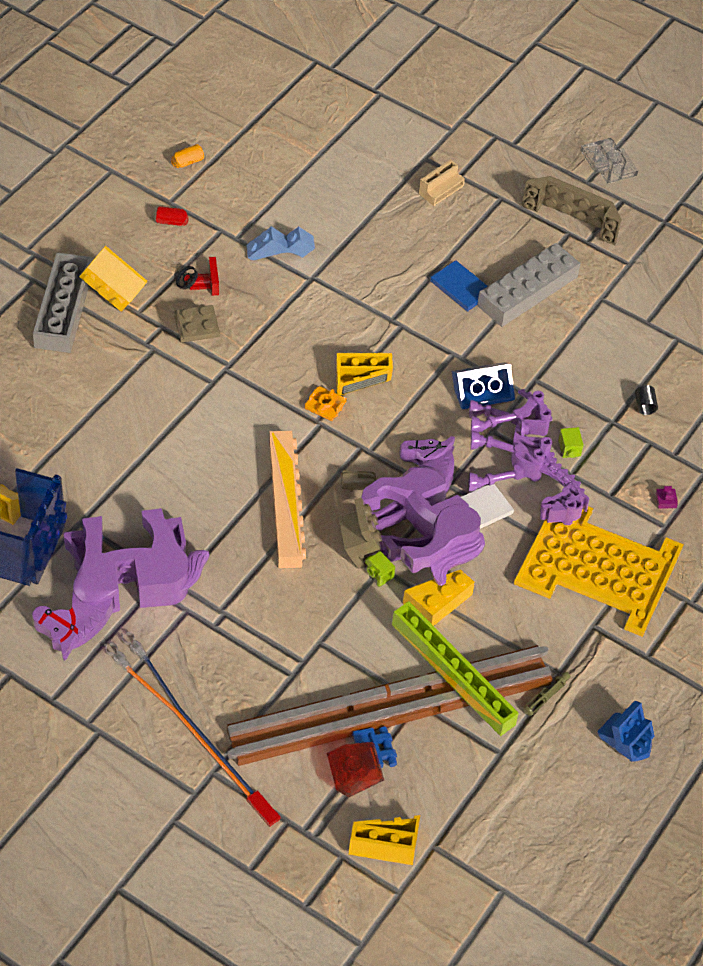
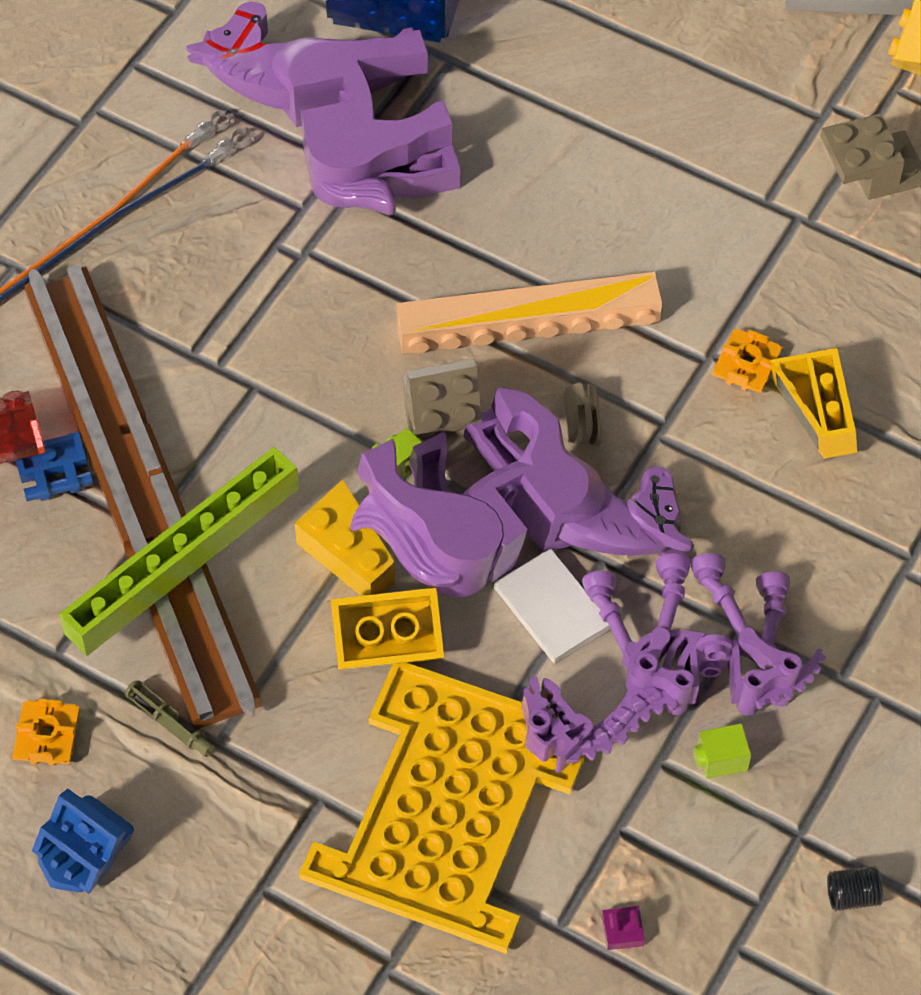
camera: 90 degrees right, 5 degrees up
blue slope [452,362,515,410] -> none
none -> light orange piece [12,699,81,766]
none -> yellow slope [331,588,444,670]

